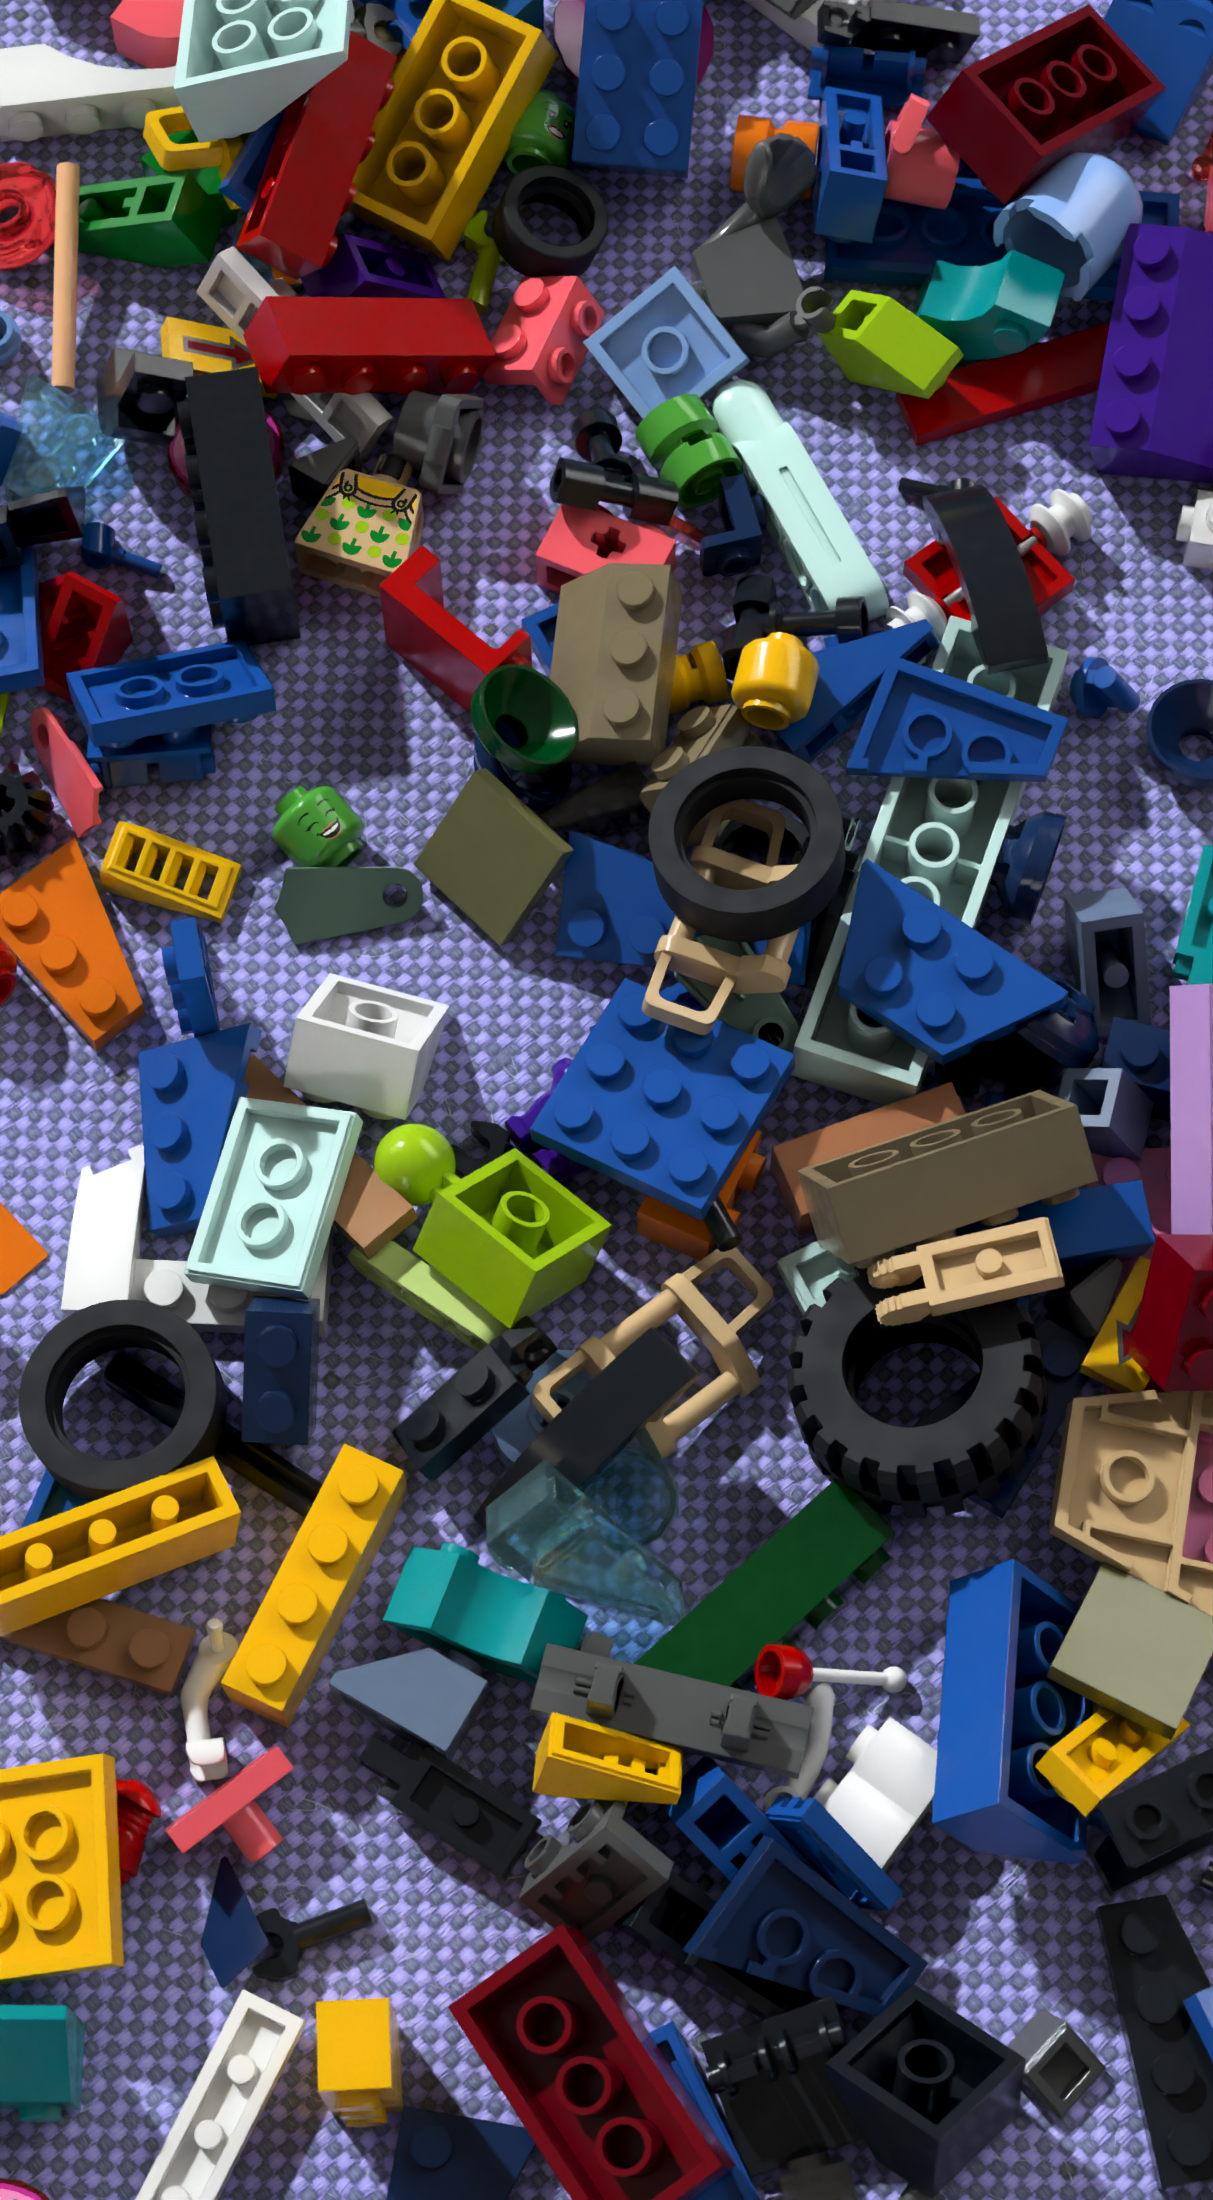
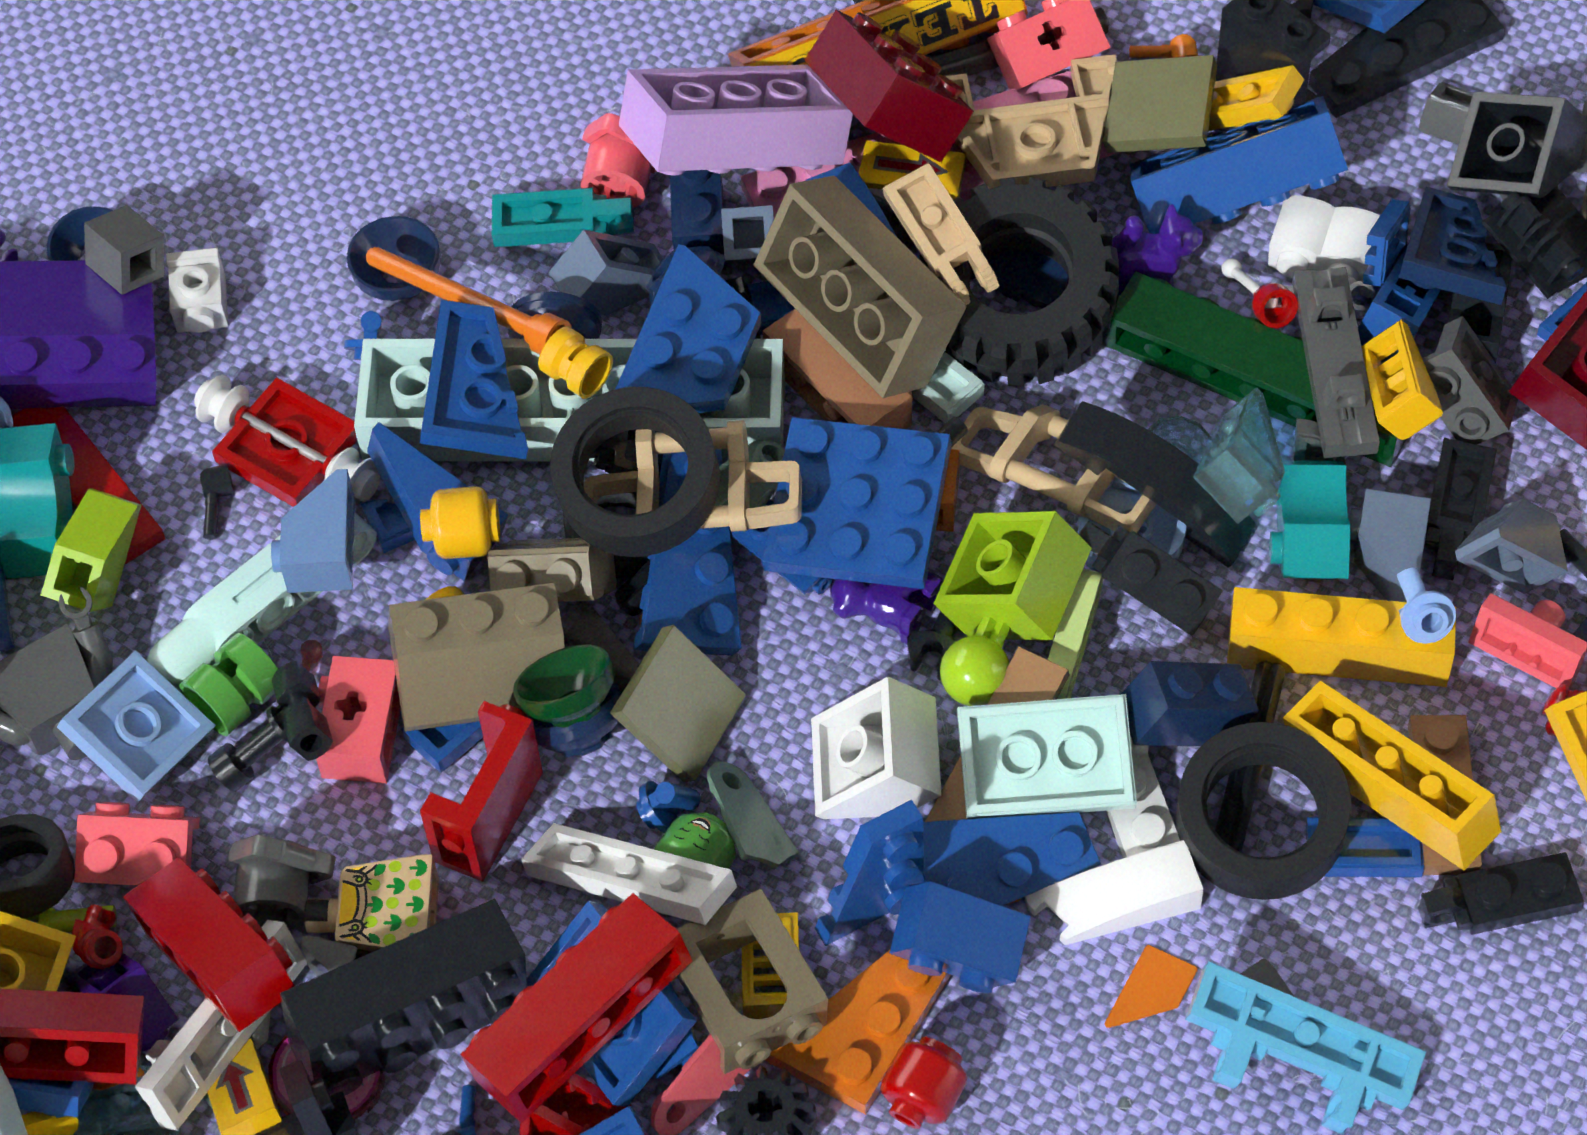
camera: 105 degrees left, 10 degrees down
white piece [180,1618,239,1782] -> none
dark blue bracket [700,473,767,577] -> none
black bar [721,575,869,681] -> none
black slope [923,484,1048,675] -> none
none -> red arm [72,904,123,969]
none -> medium blue slope [271,469,355,593]
none -> orange piece [366,247,572,355]
none -> red brick [460,893,693,1123]
none -> white plate [521,823,737,925]
none -> yellow wheel [538,326,613,399]
none -> blue plate [636,781,701,833]
none -> dark tan panel [672,889,828,1074]
none -> blue brick [889,881,1031,993]
none -> dark purple animal [1112,204,1203,295]
none -> light blue plate [1397,567,1456,644]
none -> sand blue slope [1455,499,1568,594]

